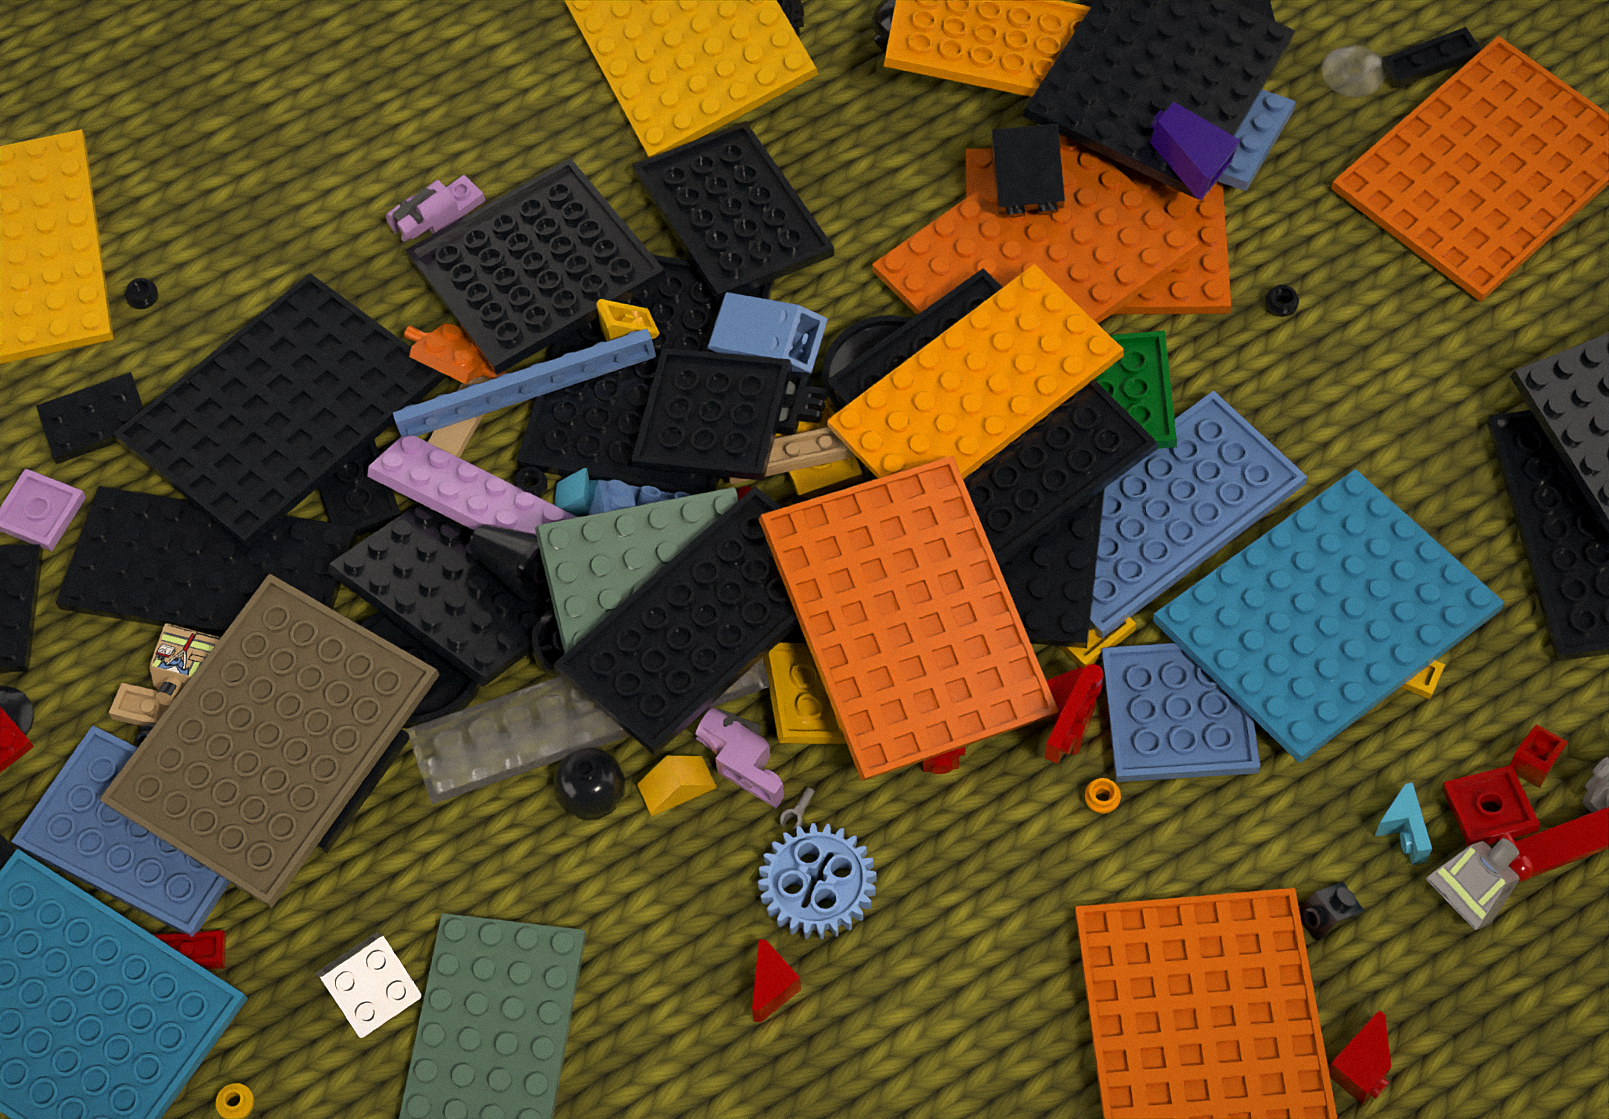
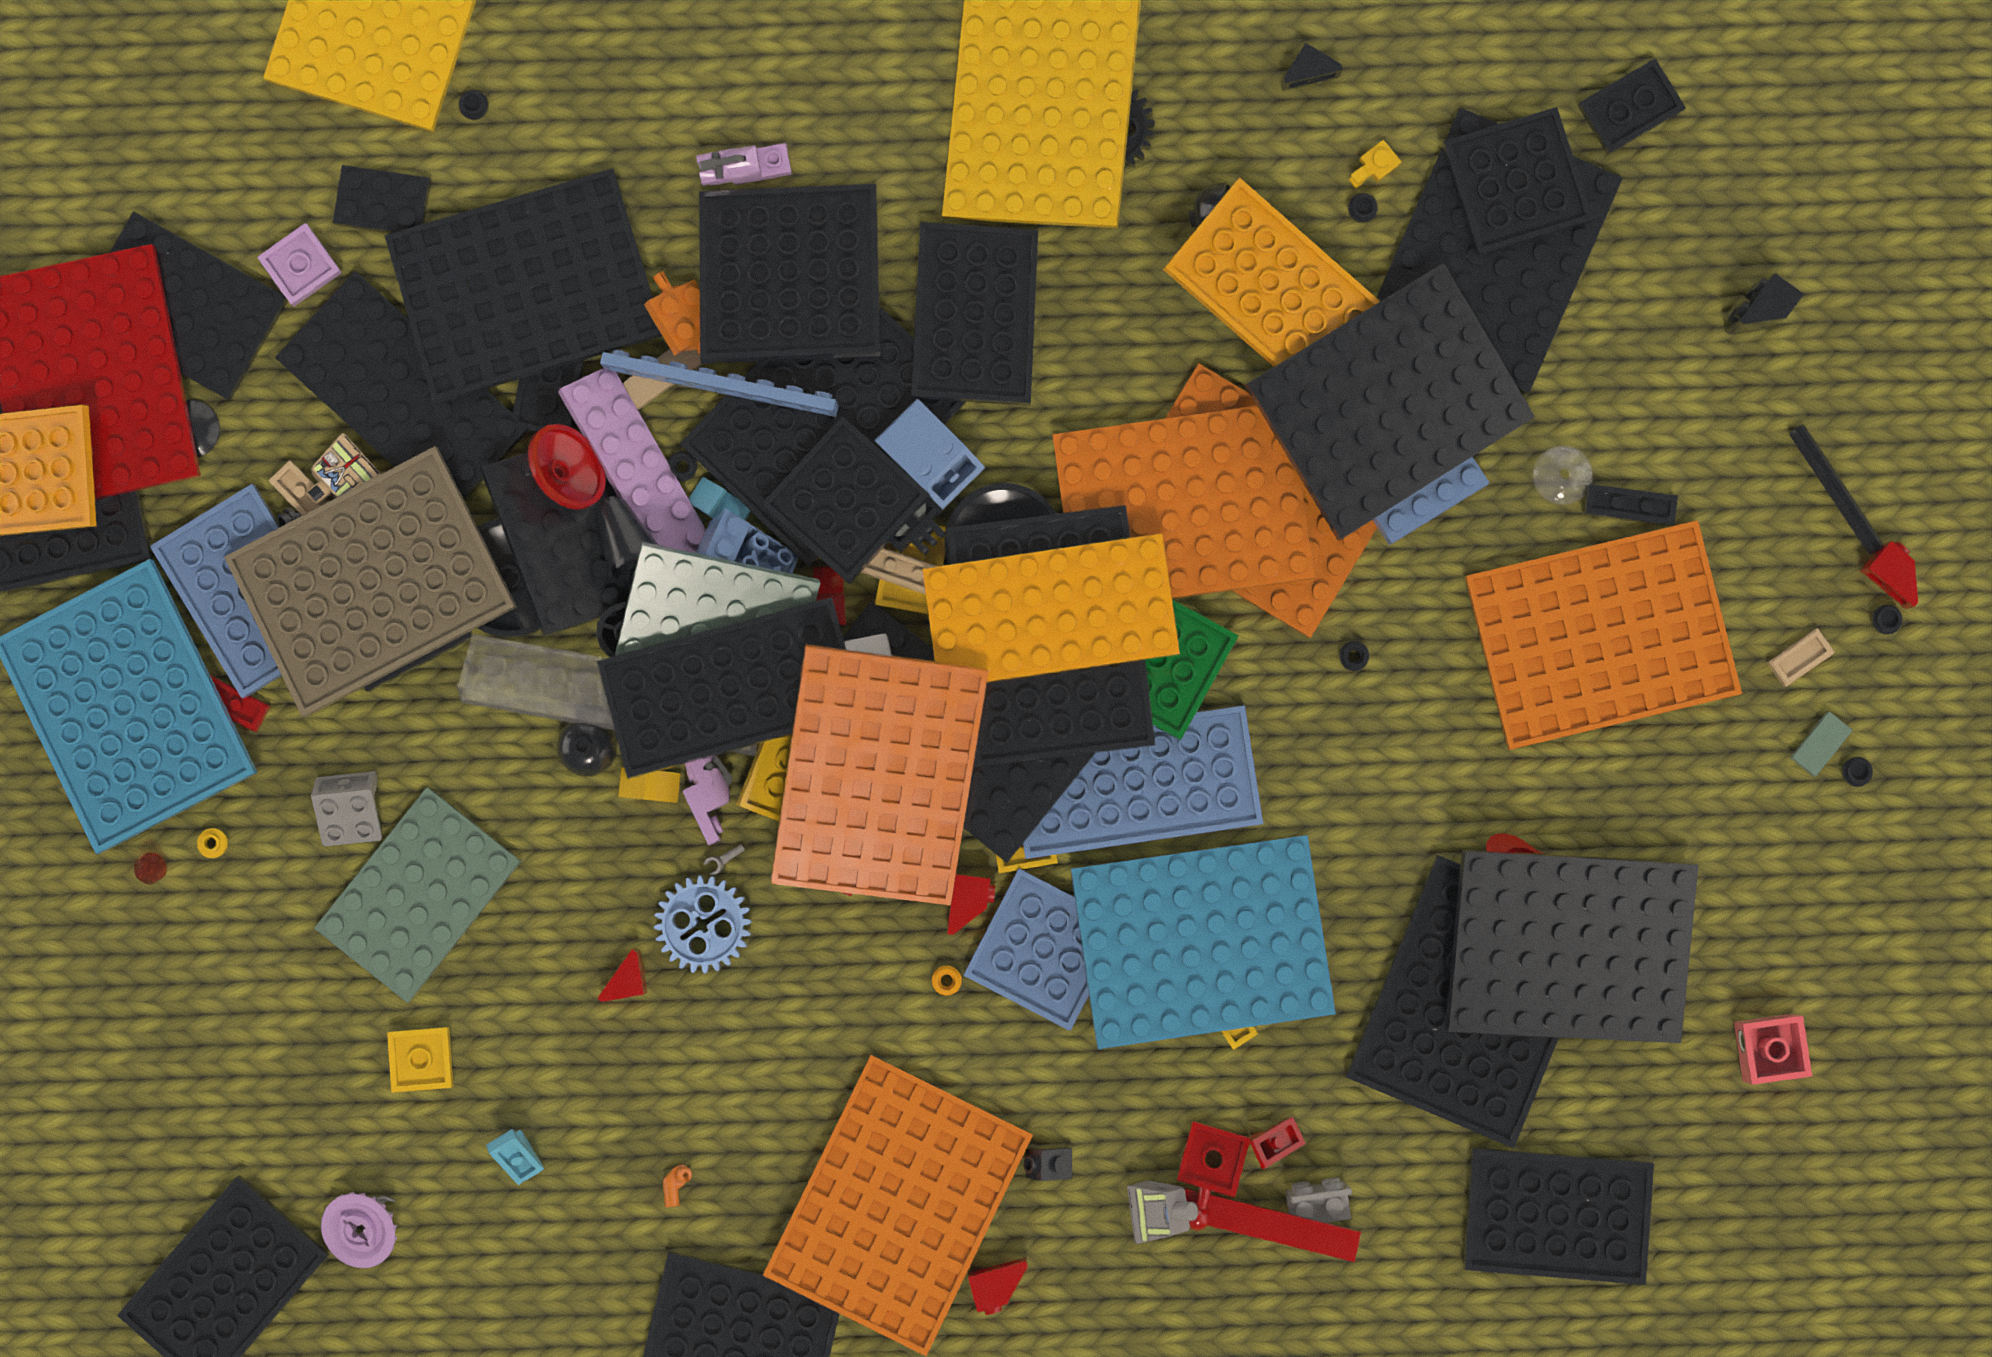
camera: 30 degrees right, 25 degrees up
yellow slope [596,299,660,342] -> none
black slope [991,124,1065,218] -> none
red plate [1045,664,1103,764] -> none
dark purple slope [1150,102,1241,201] -> none
medium azure slope [1375,782,1432,865] -> none
none -> red dish [528,424,606,509]

